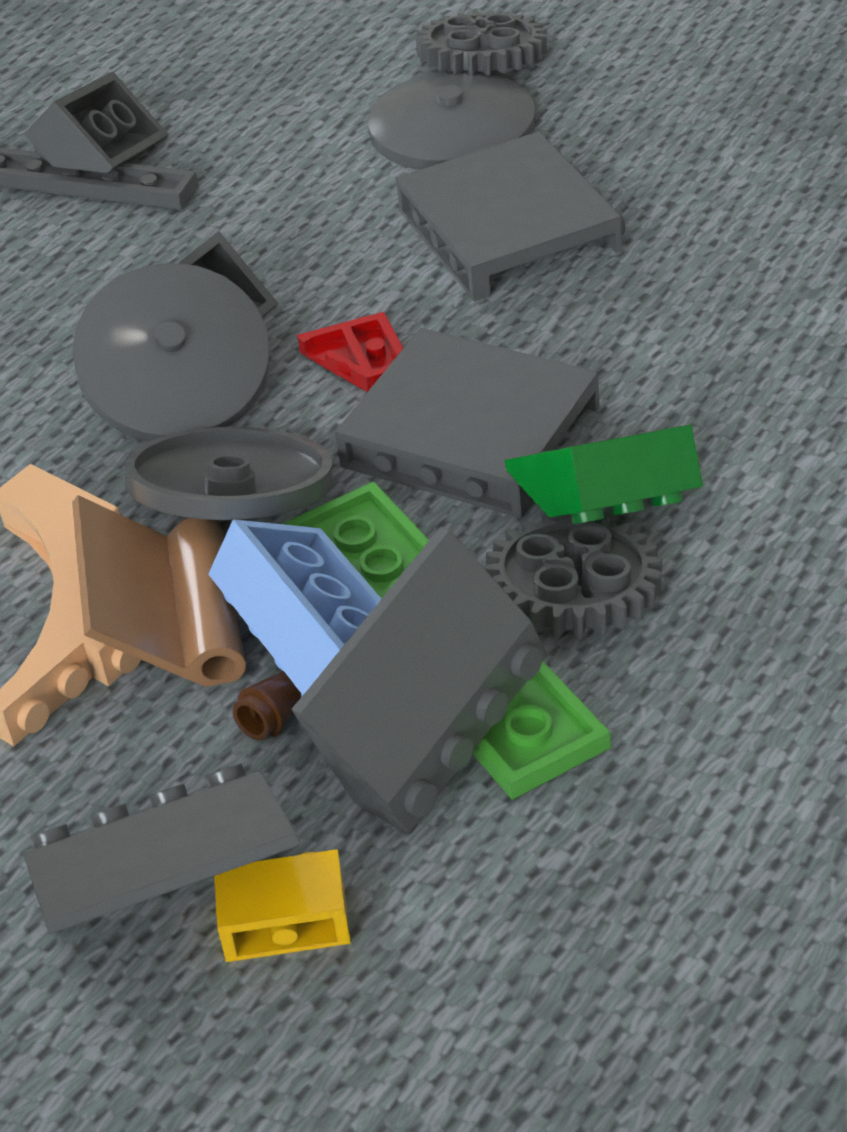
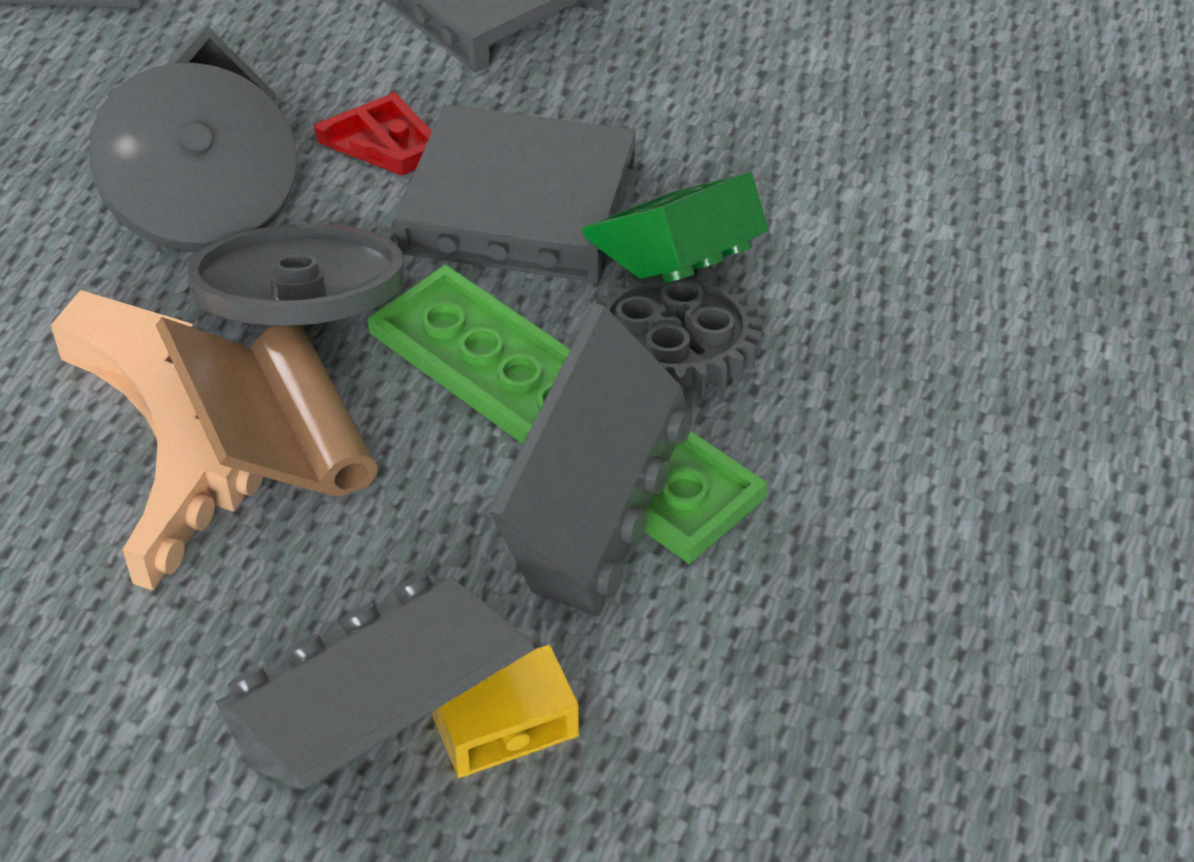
camera: 20 degrees left, 5 degrees up
light blue brick [208,519,381,696] -> none
reddish brown cone [233,671,302,740] -> none

